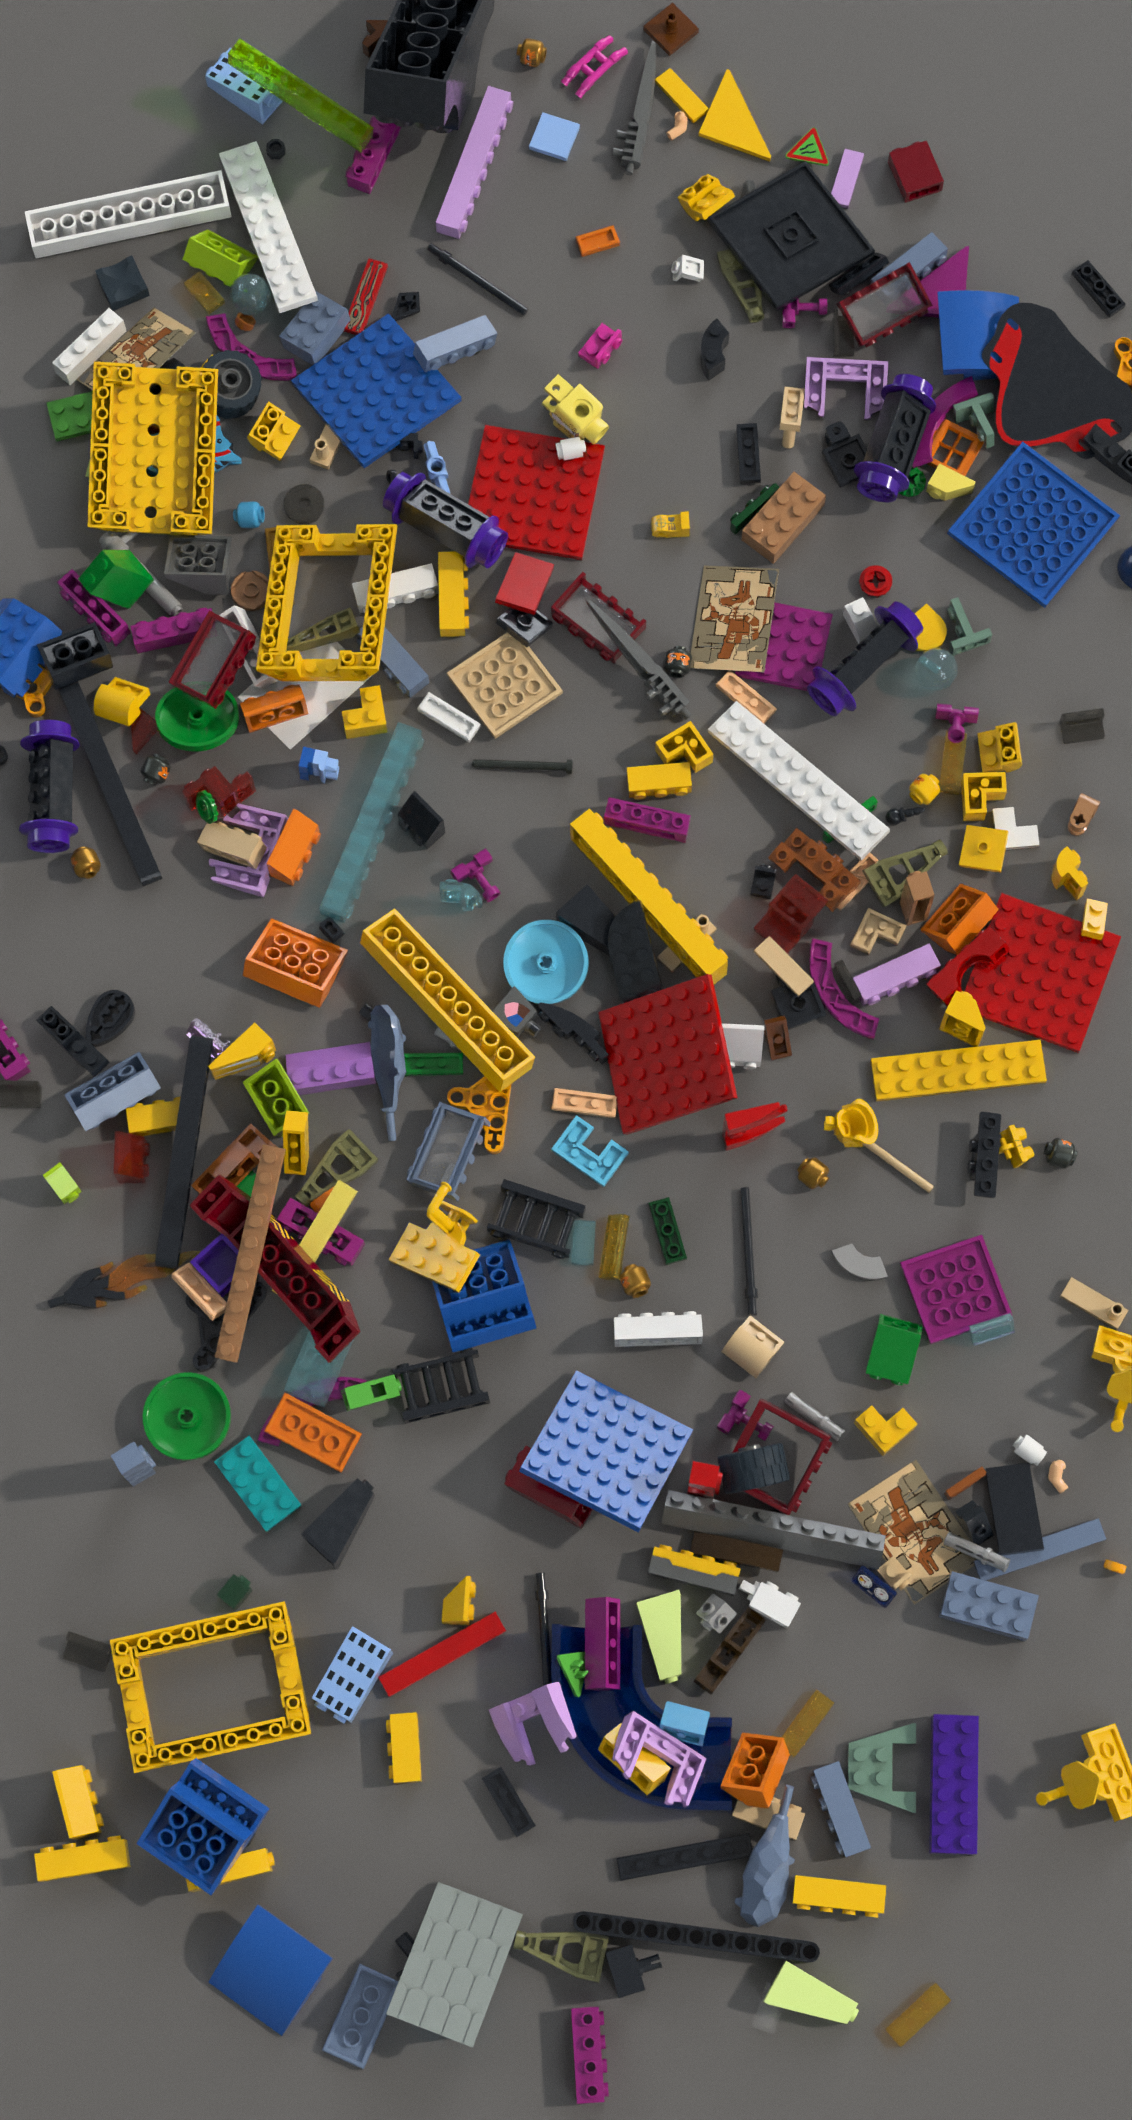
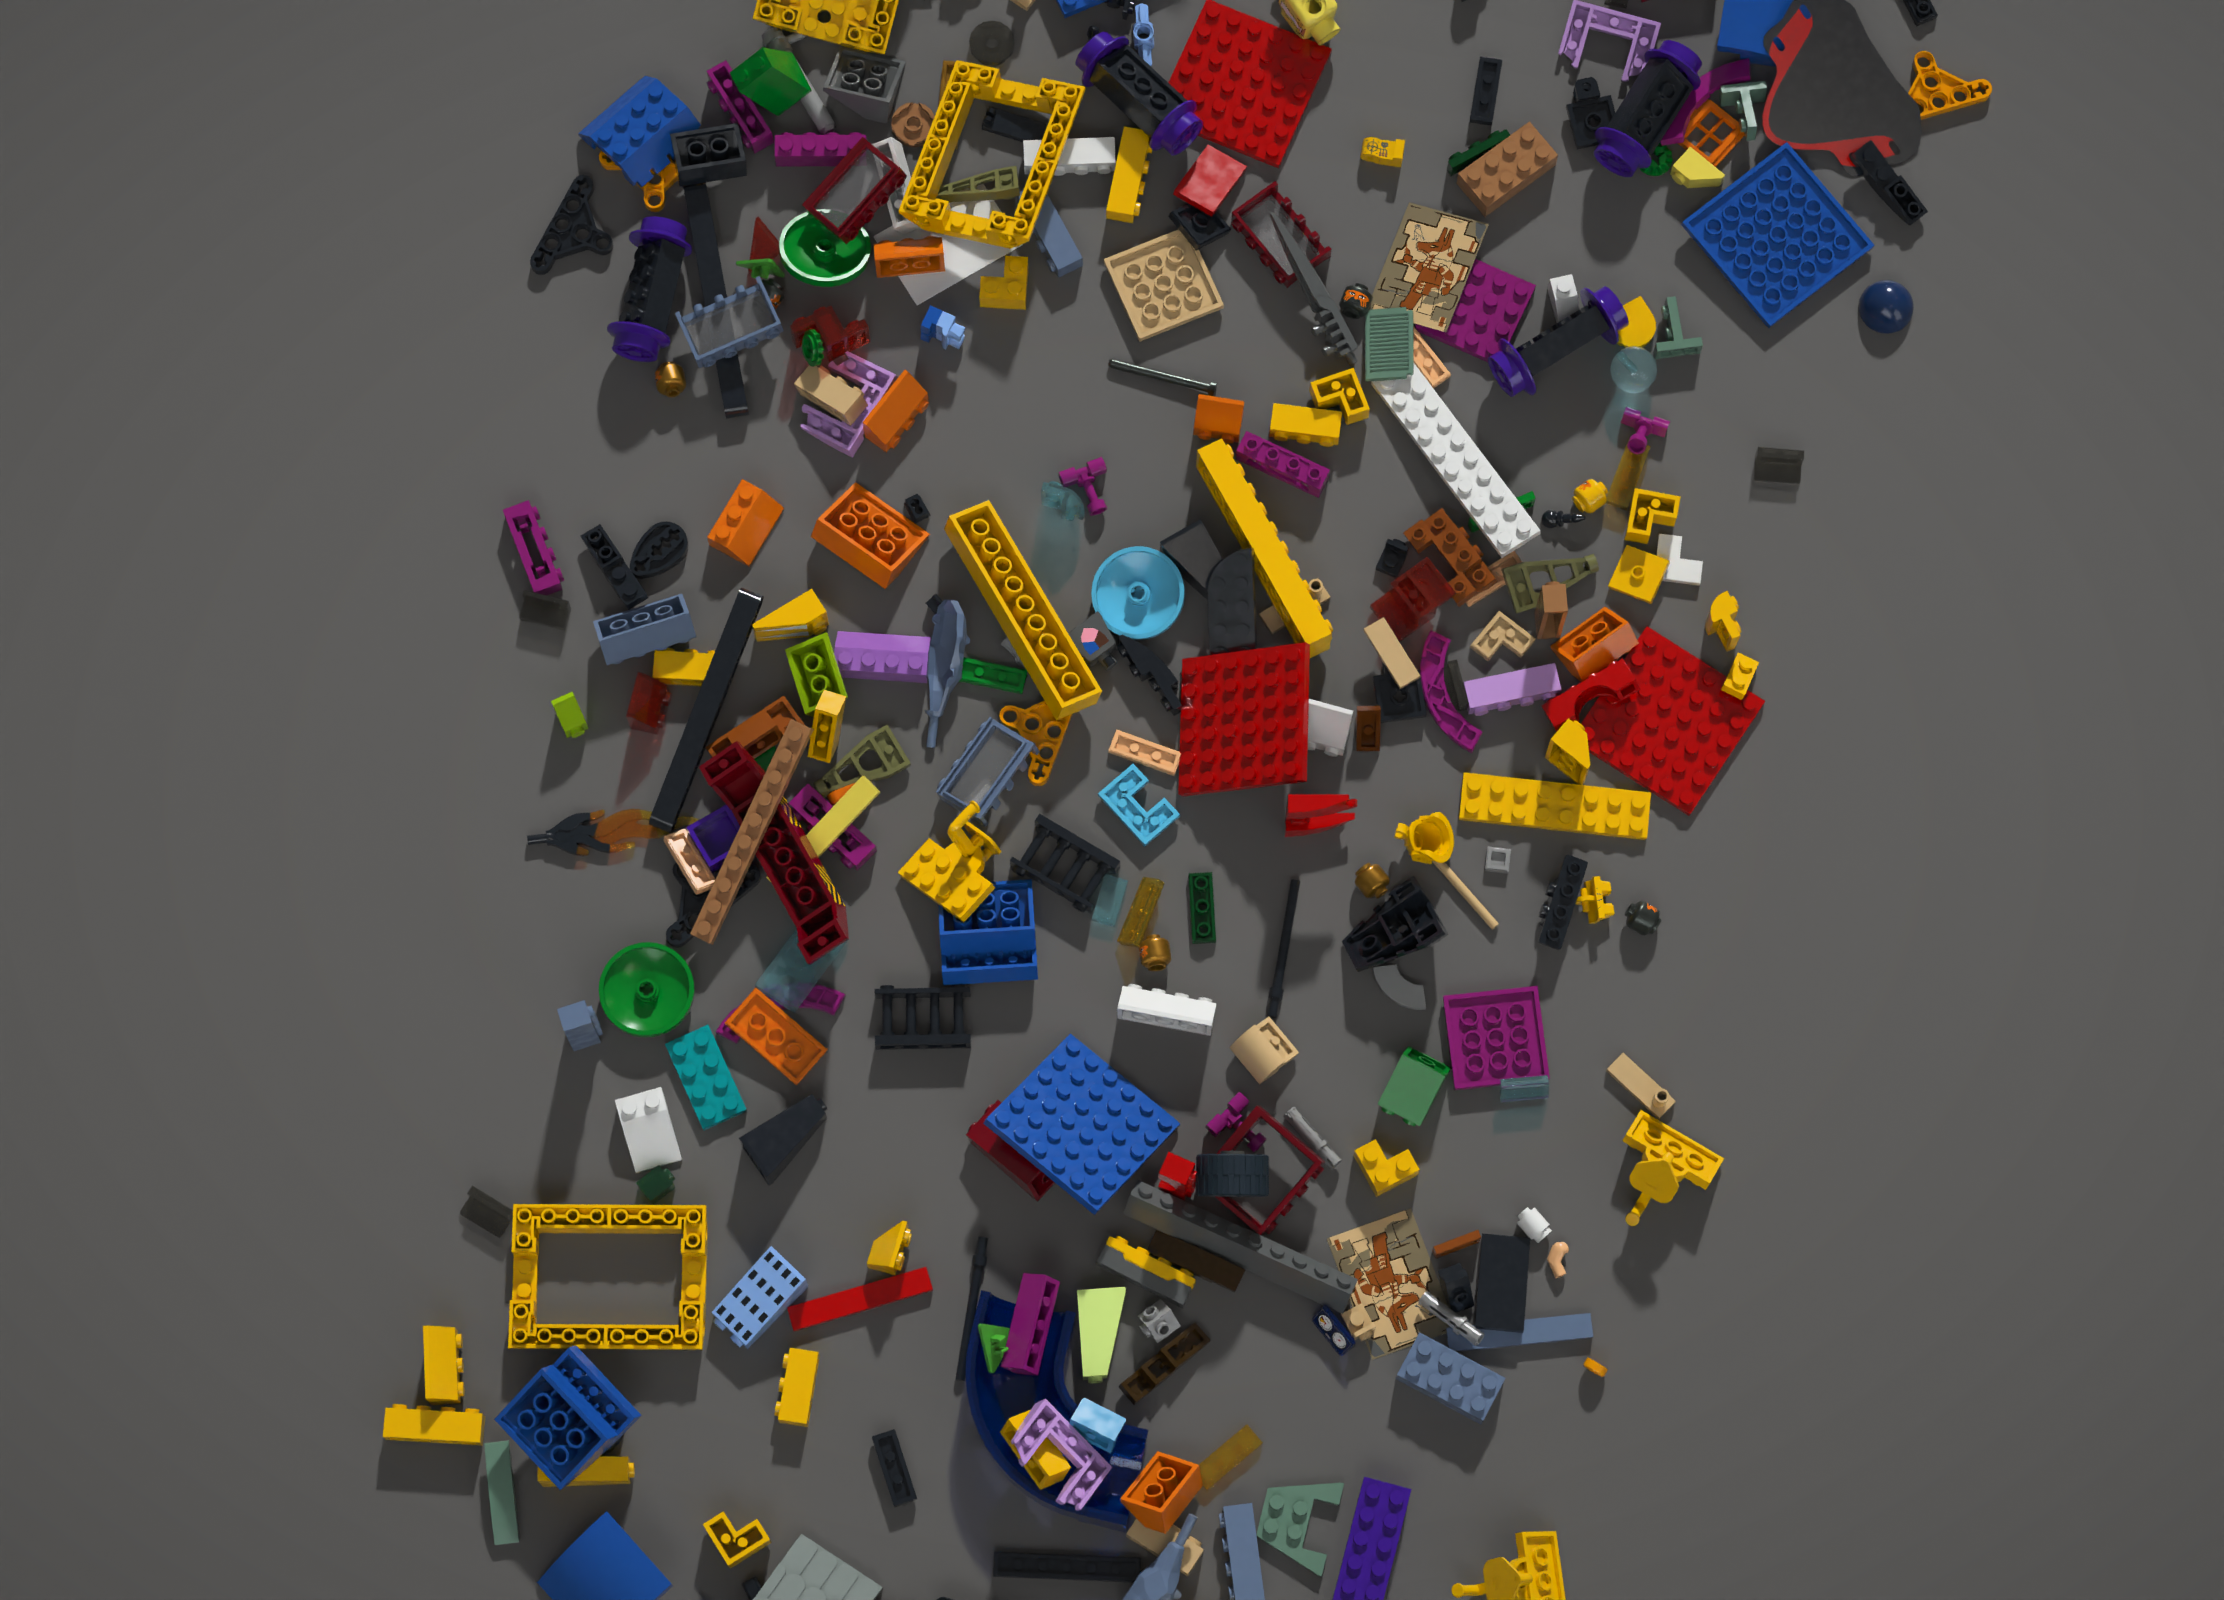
camera: 10 degrees right, 0 degrees up
yellow brick [94,677,151,727] -> none
clear purple plate [186,1018,230,1060] -> none
dark azure head [233,501,265,529] -> none
clear light blue brick [319,722,424,923] -> none
bright green brick [341,1374,402,1411] -> none
black slope [397,791,445,849] -> none
white plate [417,692,481,743] -> none
lavender wedge [489,1682,577,1766] -> none
white brick [555,437,586,461] -> none
white hinge [739,1580,801,1629] -> none
tan piece [780,387,805,448] -> none
red gear [859,565,892,598] -> none
yellow brick [977,722,1022,773] -> none
medium nougat piece [1067,793,1100,836] -> none
none -> sand green slope [484,1440,520,1545]
none -> white slope [615,1087,682,1173]
none -> window [675,276,784,368]
none -> yellow brick [703,1511,772,1569]
none -> orange slope [707,479,784,567]
none -> bright green piece [736,259,785,280]
none -> black hinge [982,106,1047,142]
none -> orange slope [1193,394,1244,444]
none -> black wedge [1342,876,1449,972]
none -> sand green window [1365,307,1414,382]
none -> light grey tile [1485,846,1511,874]

